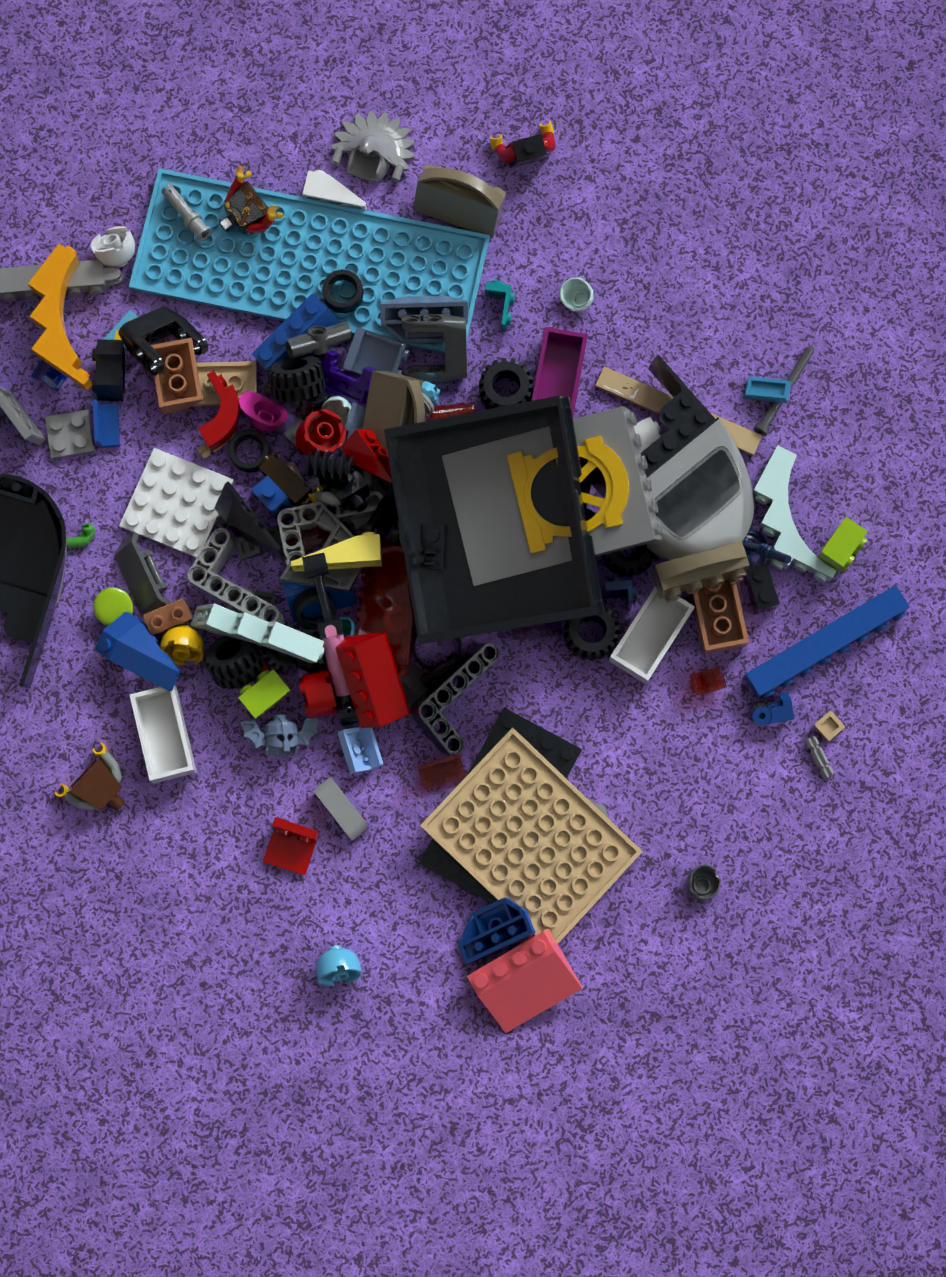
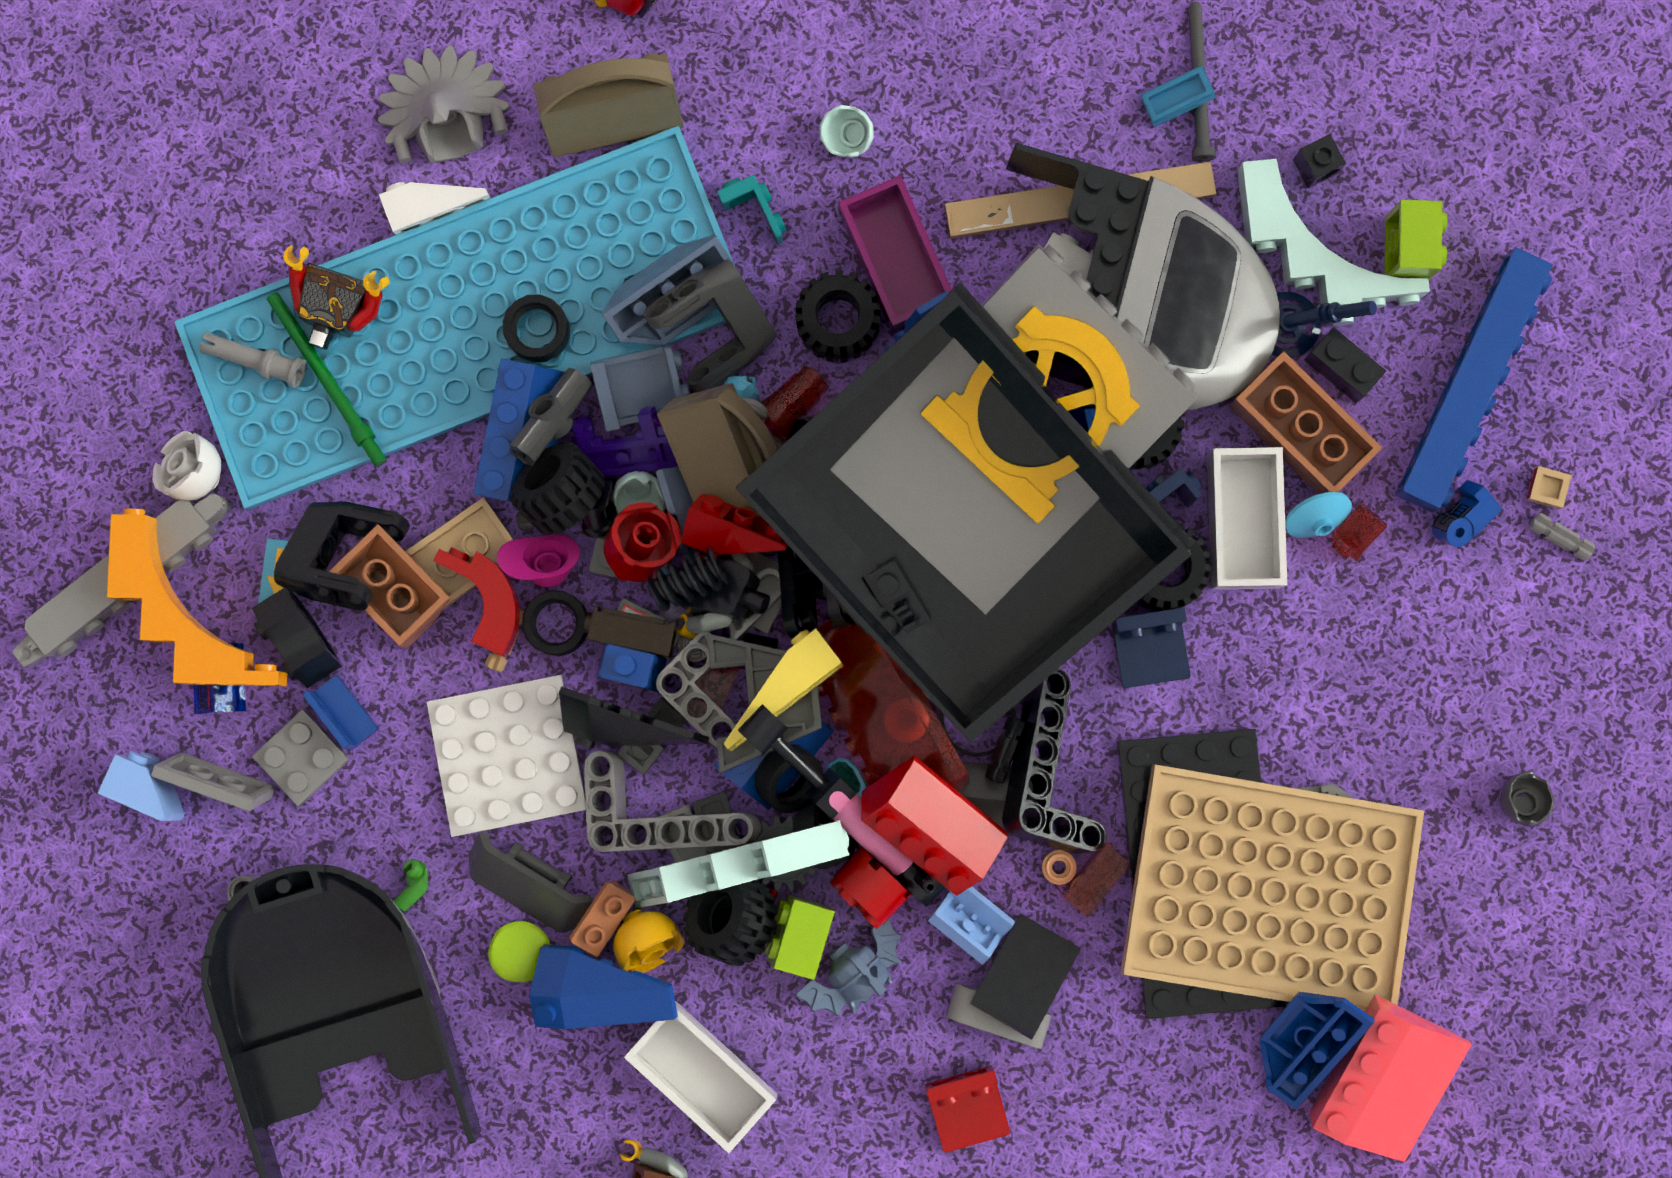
camera: 30 degrees left, 5 degrees up
dark tan piece [652,540,750,603] -> none
none -> green bar [267,292,387,467]
none -> black tile [970,913,1081,1040]
none -> light nougat plate [1042,850,1077,885]
none -> dark blue bracket [1111,607,1191,688]
none -> medium azure dish [1285,492,1352,538]
none -> black brick [1293,134,1346,189]

